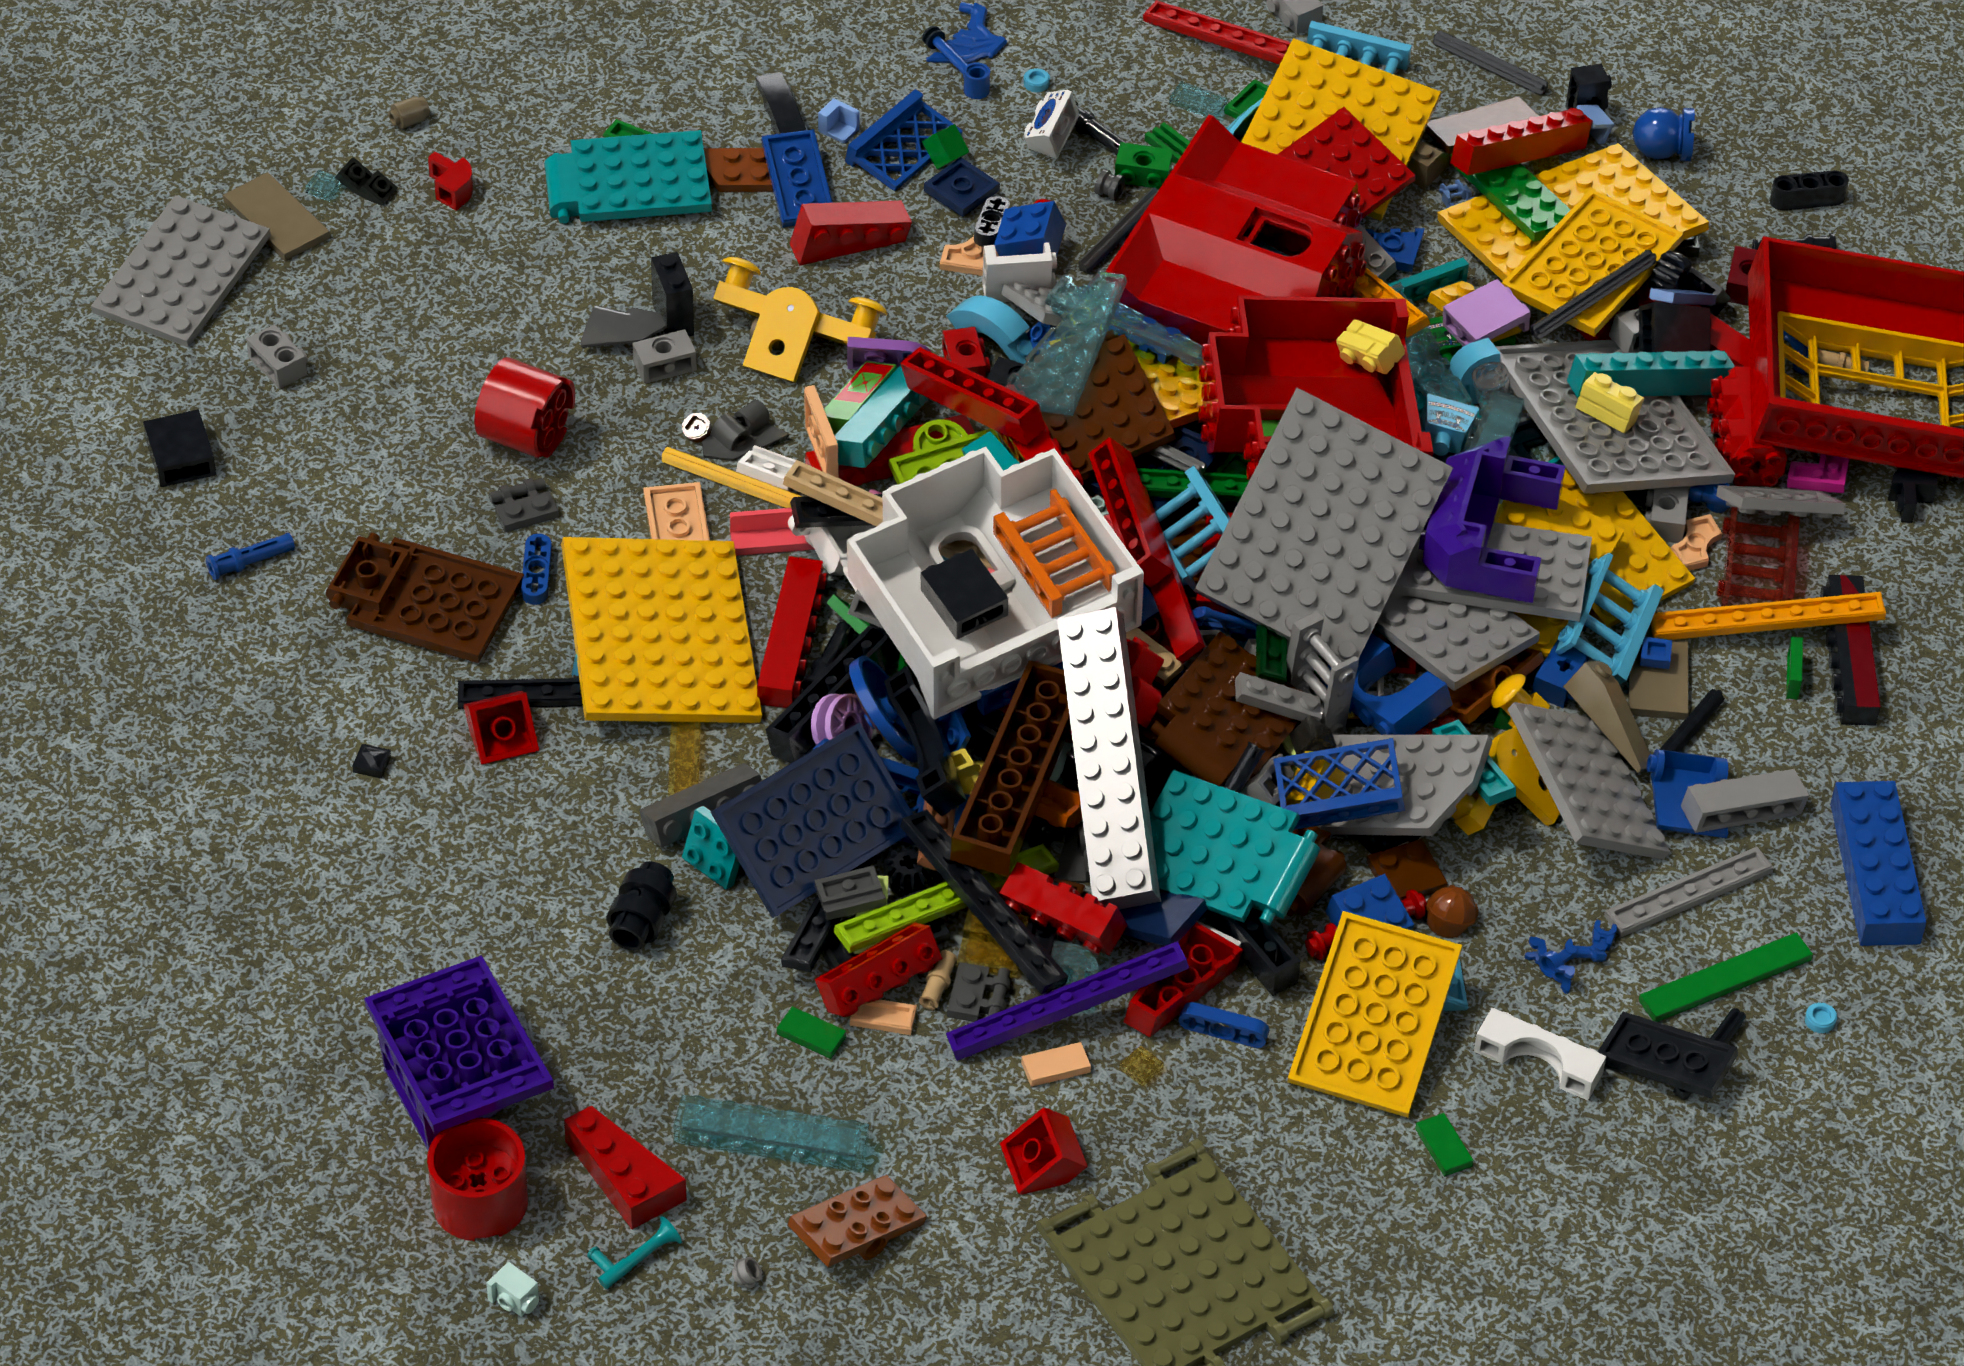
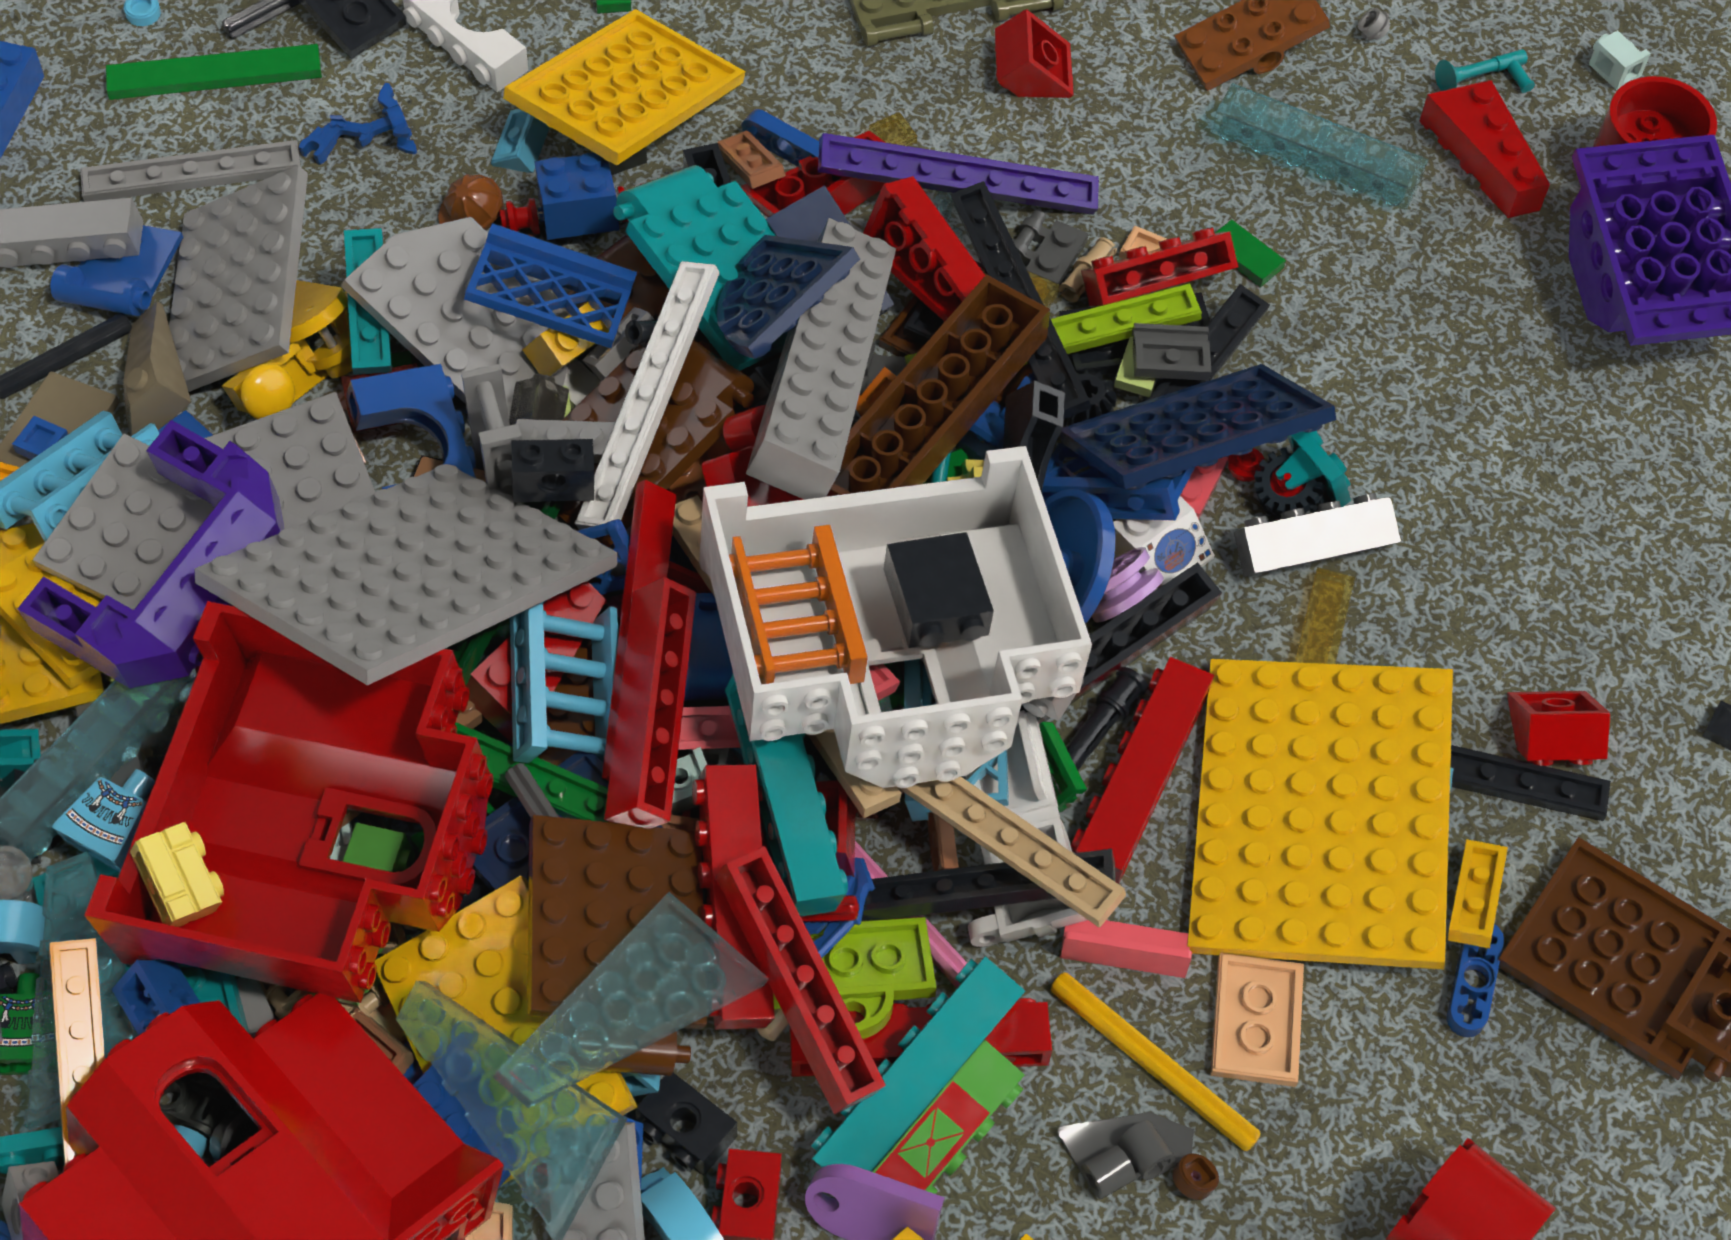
camera: 165 degrees left, 10 degrees up
dark grey plate [489,478,559,533] -> none
black piece [606,861,677,951] -> none
white plate [736,445,796,490] -> none
light nougat tile [804,385,839,478] -> none
light nougat tile [1021,1042,1091,1087] -> none
none -> black brick [511,439,594,502]
none -> white tile [575,261,720,530]
none -> dark blue plate [717,235,860,359]
none -> nougat tile [718,131,786,189]
none -> yellow plate [1447,839,1508,949]

